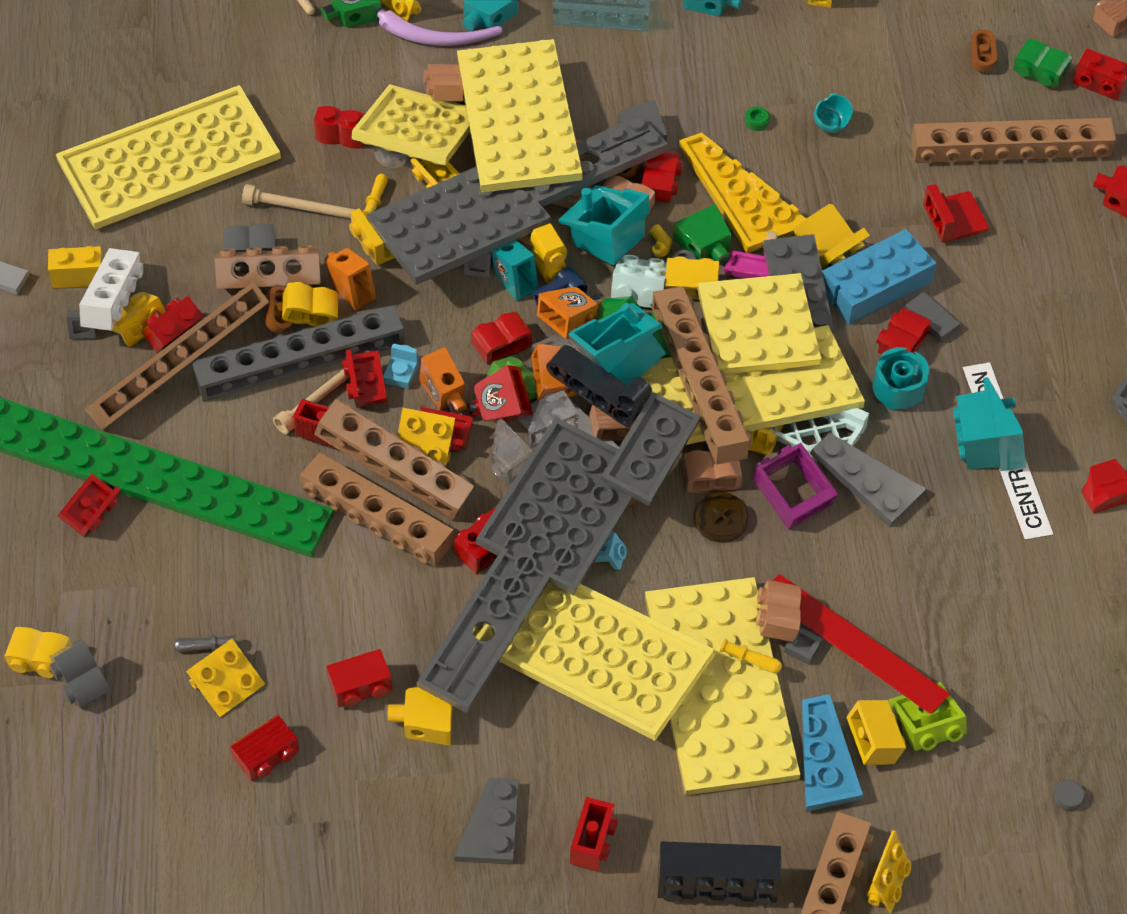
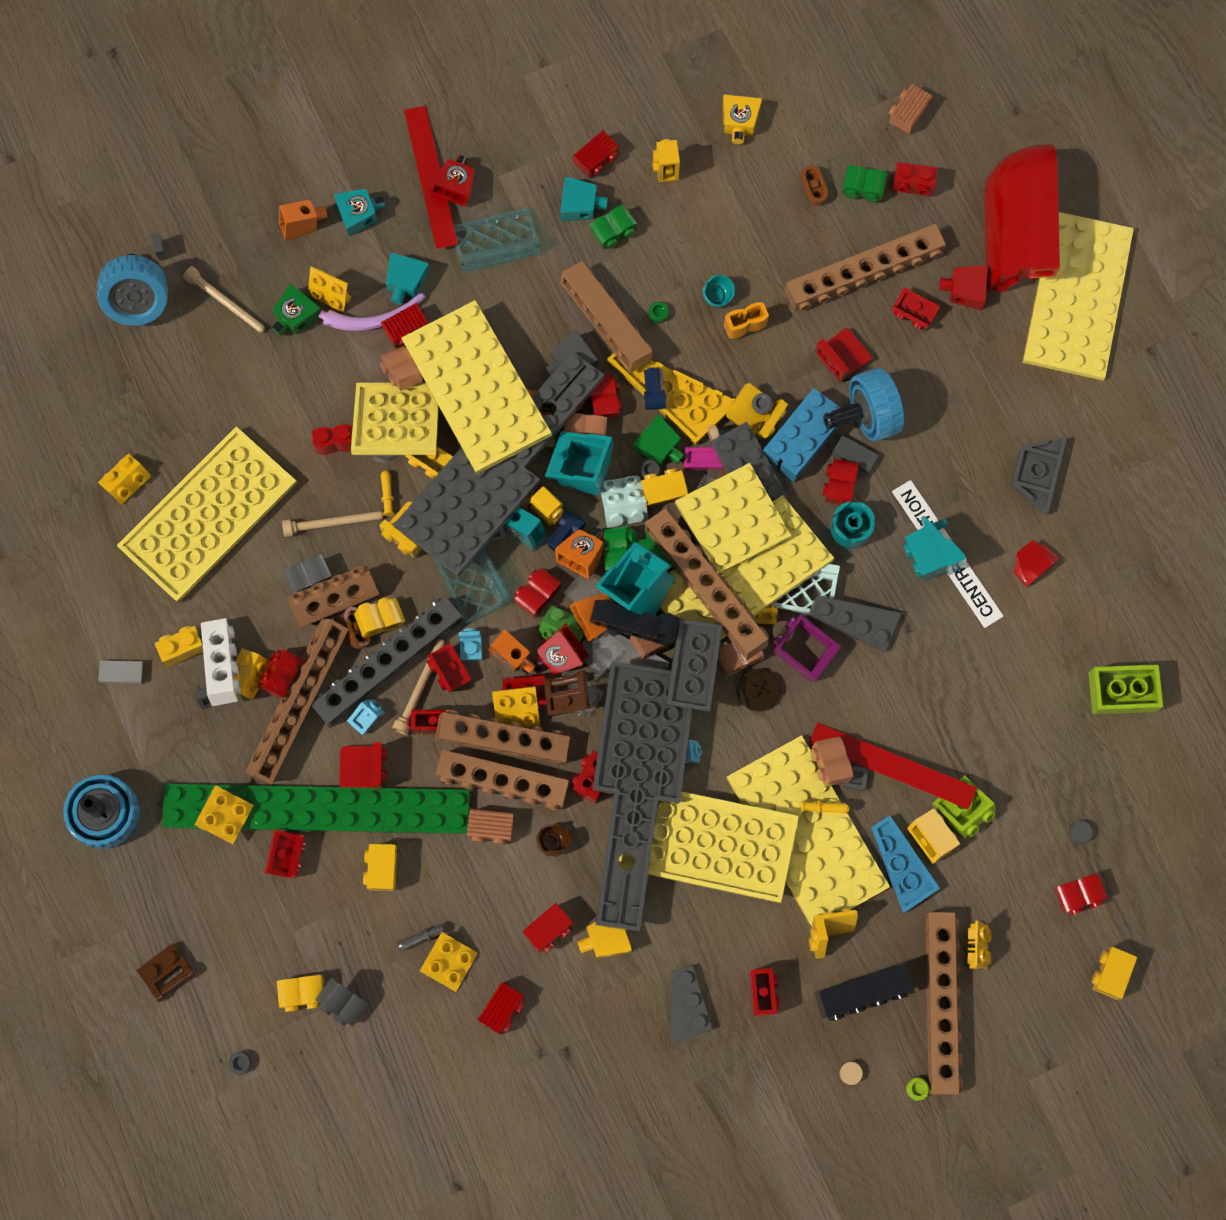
camera: 20 degrees left, 20 degrees up
orange torso [324,248,376,311] -> none
yellow arm [650,224,672,258] -> none
none -> yellow bracket [98,453,151,504]
none -> yellow hinge [194,785,254,844]
none -> red bracket [339,742,387,789]
none -> medium azure bracket [347,699,385,735]
none -> yellow brick [363,844,398,891]
none -> red brick [381,303,429,348]
none -> clear light blue fence [434,546,513,624]
none -> nougat brick [467,809,514,845]
none -> reddish brown hair [536,824,571,857]
none -> reddish brown plate [544,670,590,717]
none -> medium nougat brick [560,261,653,373]
none -> green brick [589,204,637,249]
none -> dark blue piece [644,367,666,410]
none -> light orange brick [724,302,769,339]
none -> dark grey tile [752,393,774,415]
none -> yellow bracket [809,909,858,959]
none -> dark azure wheel [823,368,904,441]
none -> red bracket [891,287,941,330]
none -> red brick [1054,873,1108,916]

